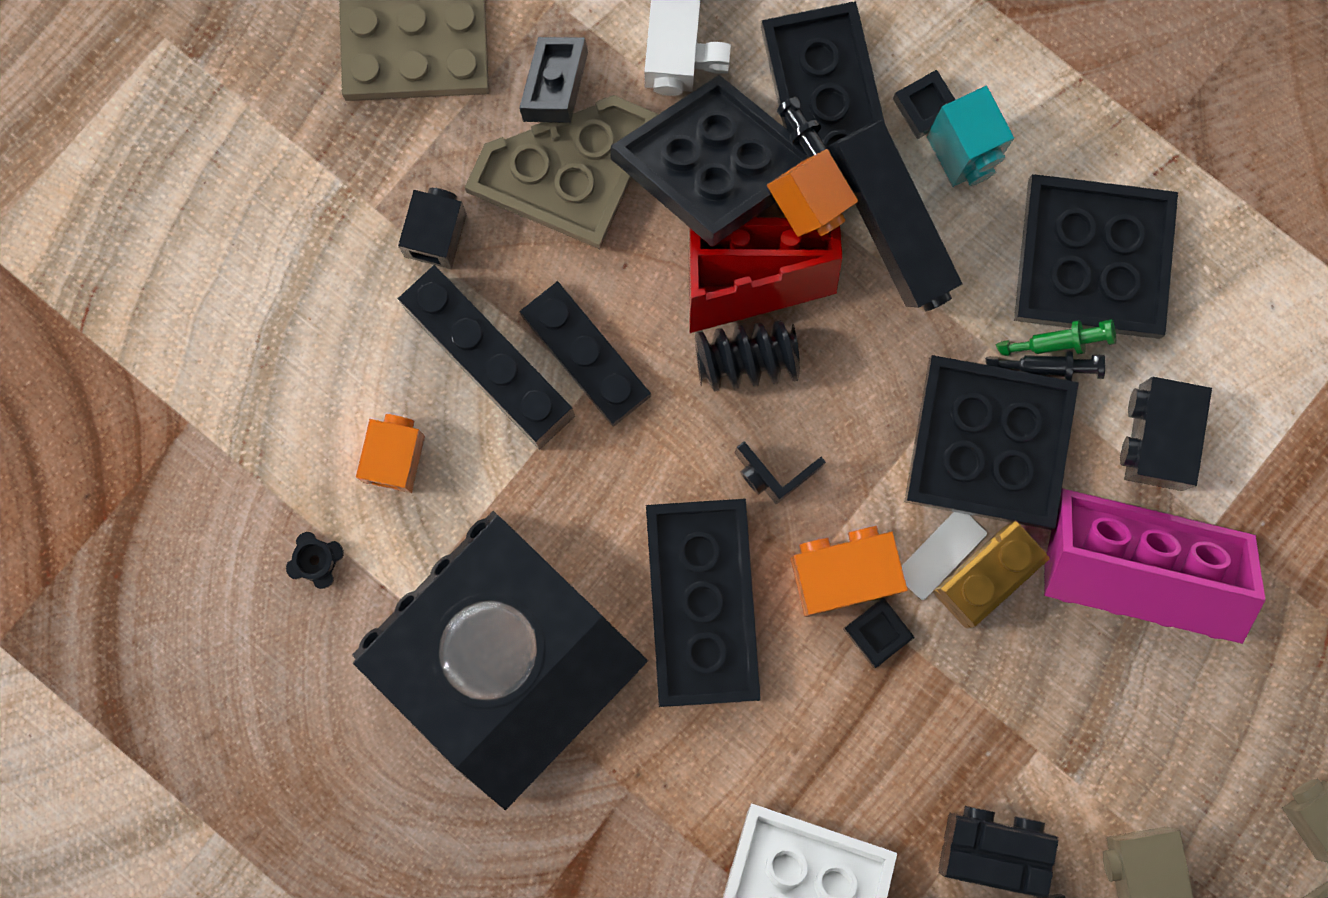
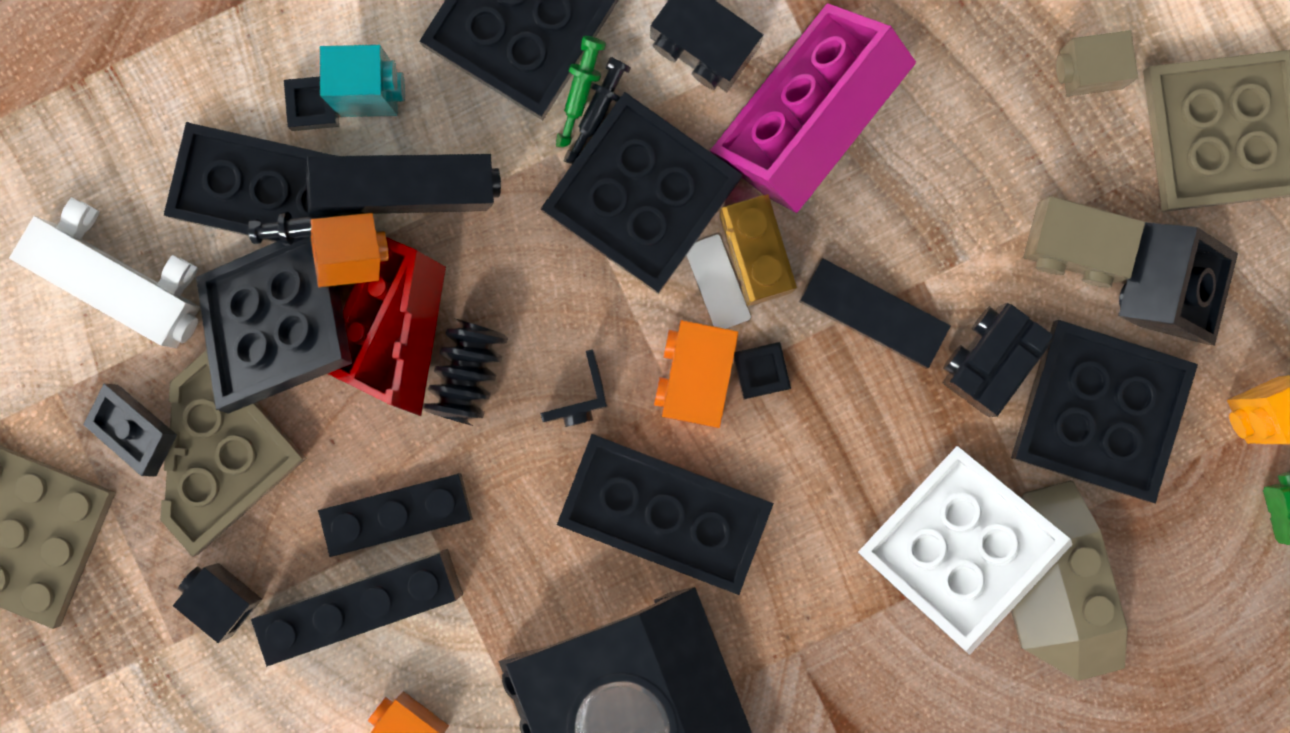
camera: 60 degrees left, 5 degrees up
none -> black tile [799,258,951,369]

